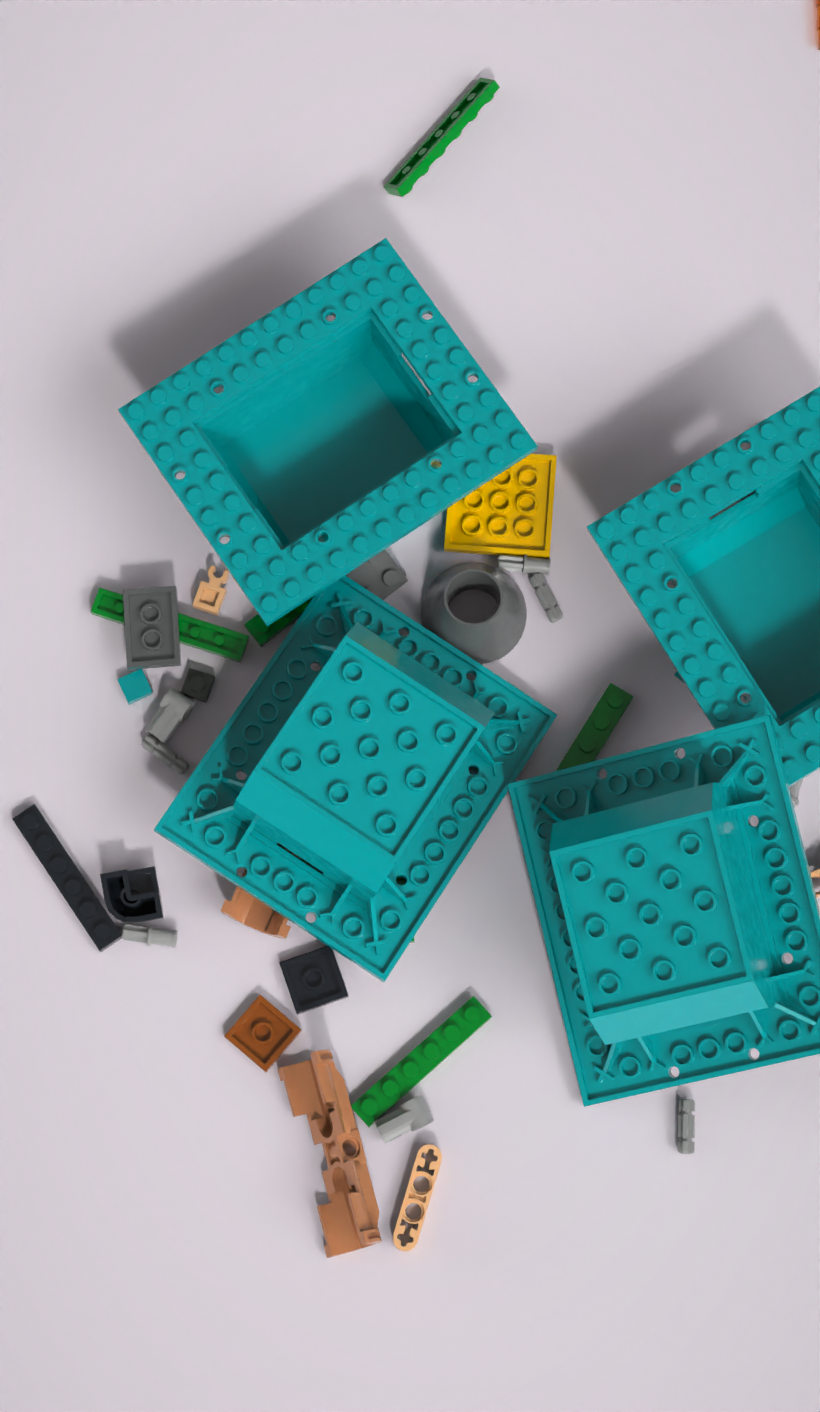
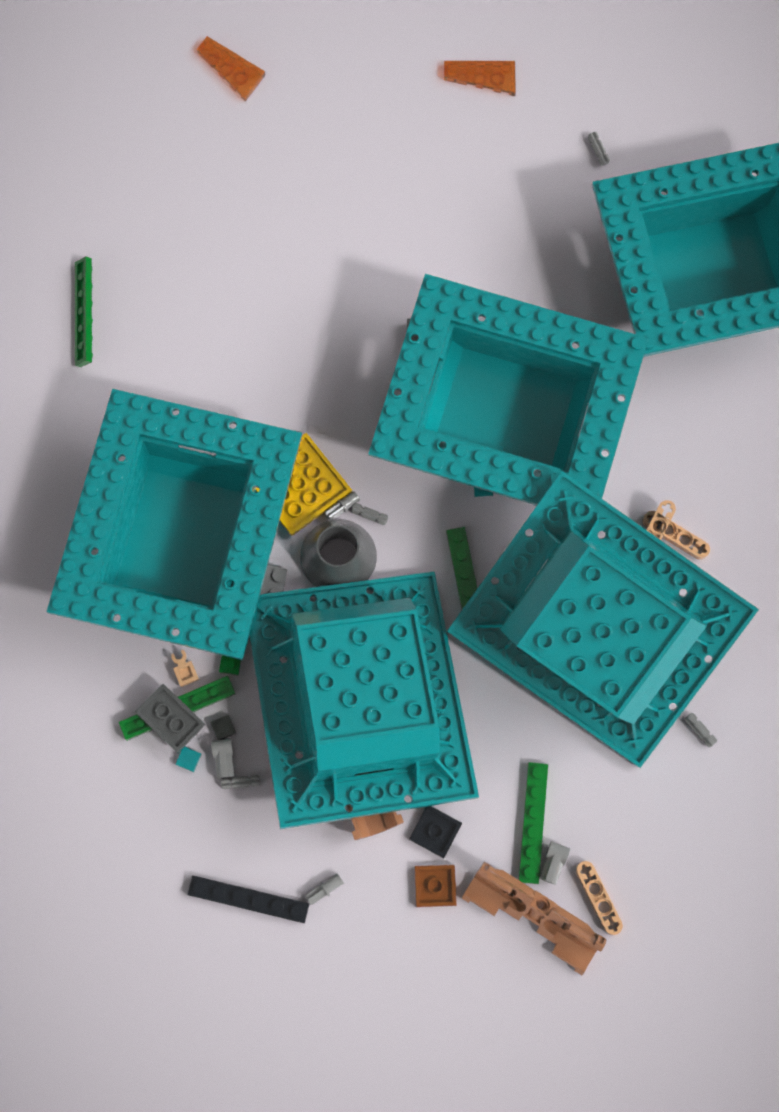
camera: 50 degrees left, 0 degrees up
black brick [100,866,164,923] -> none

